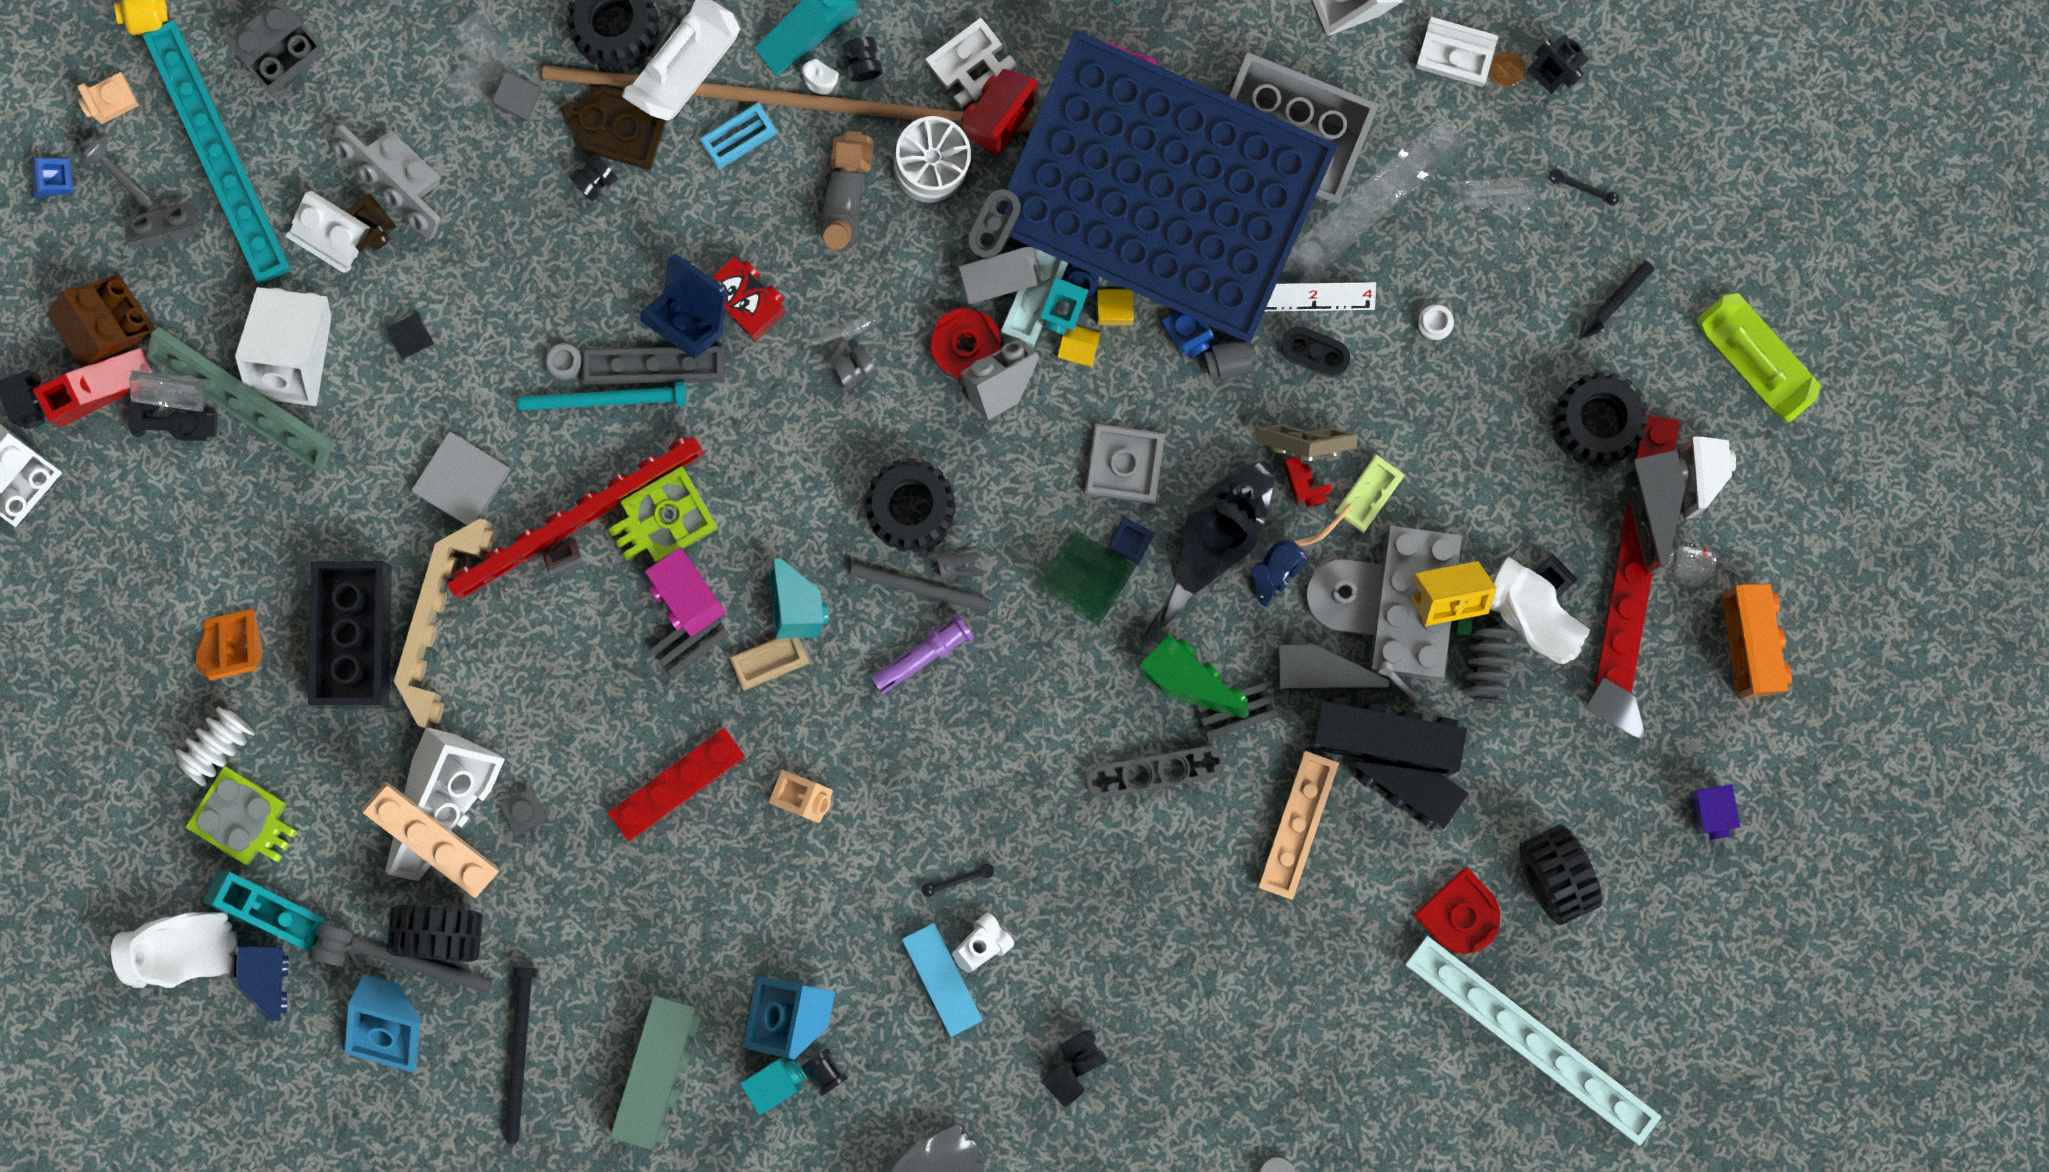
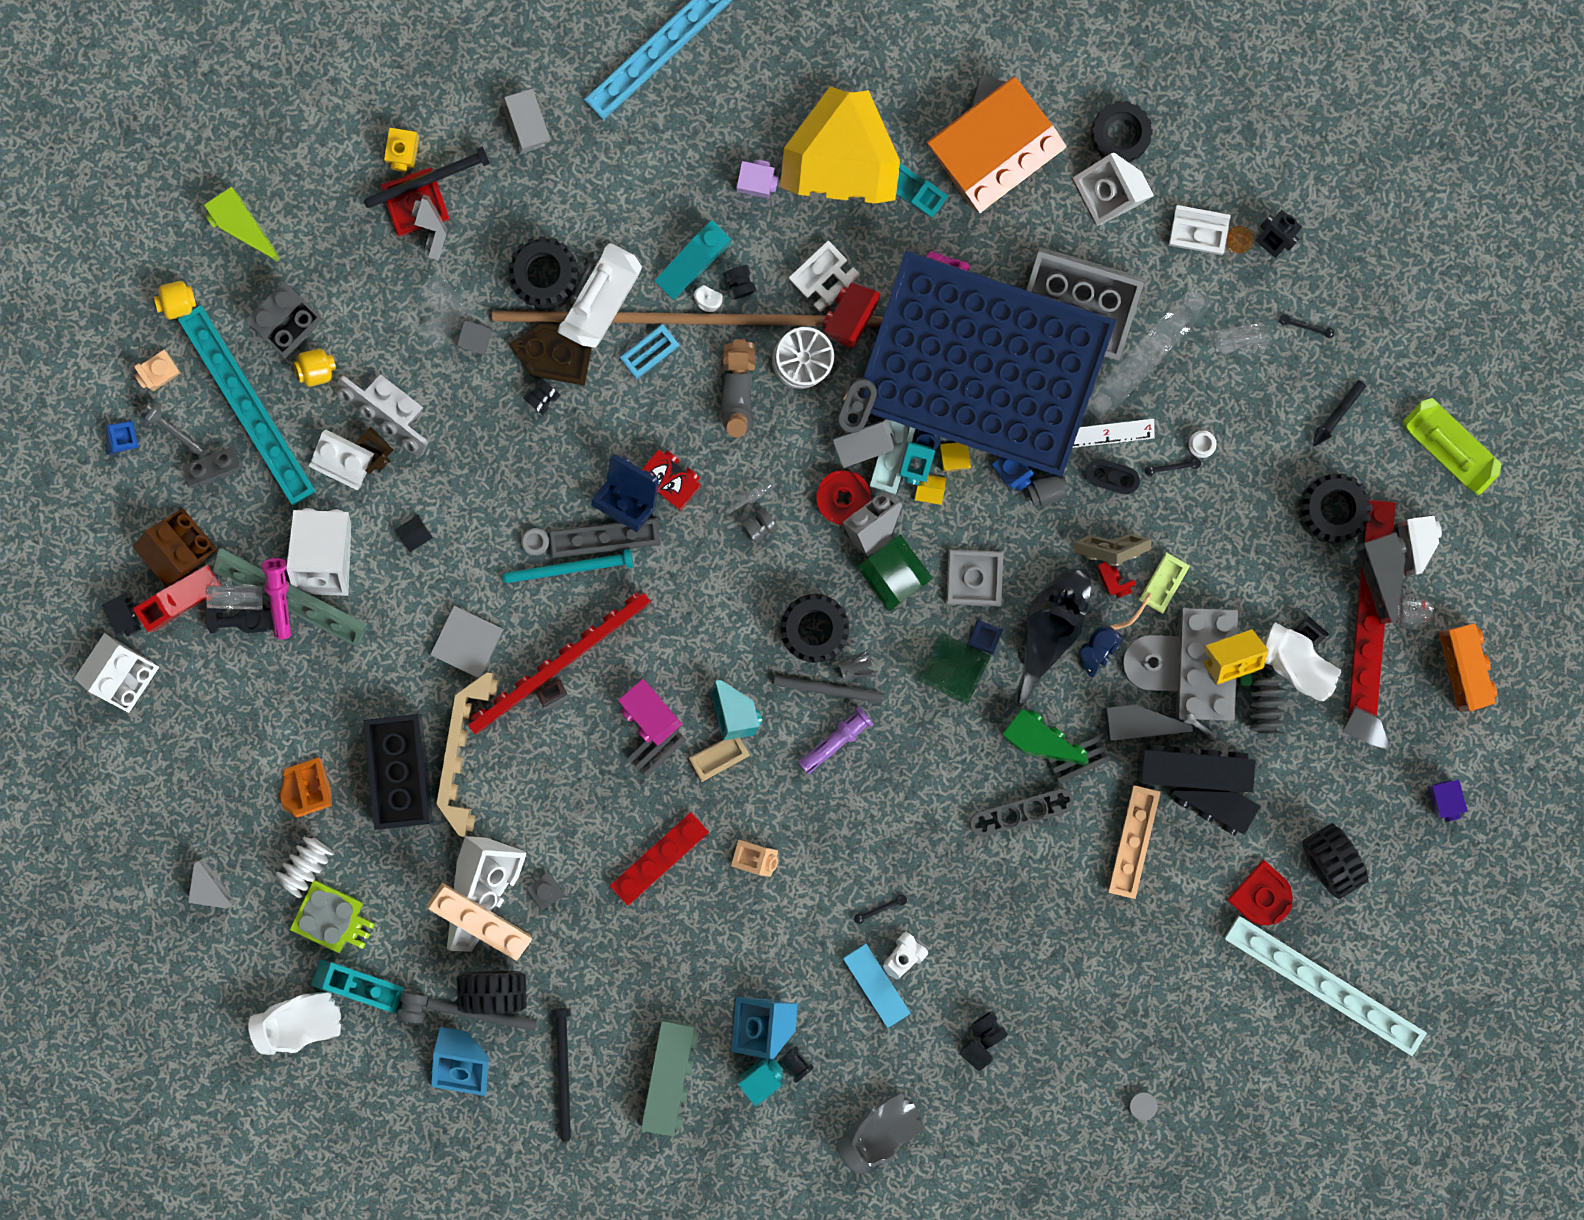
camera: 10 degrees left, 5 degrees up
dark blue slope [232,947,289,1021] -> none
lime piece [608,466,719,563] -> none
none -> light grey slope [188,859,236,908]
none -> dark pink pin [261,558,292,640]
none -> yellow head [293,348,336,387]
none -> dark green slope [857,534,933,611]
none -> black hinge [1145,458,1201,476]

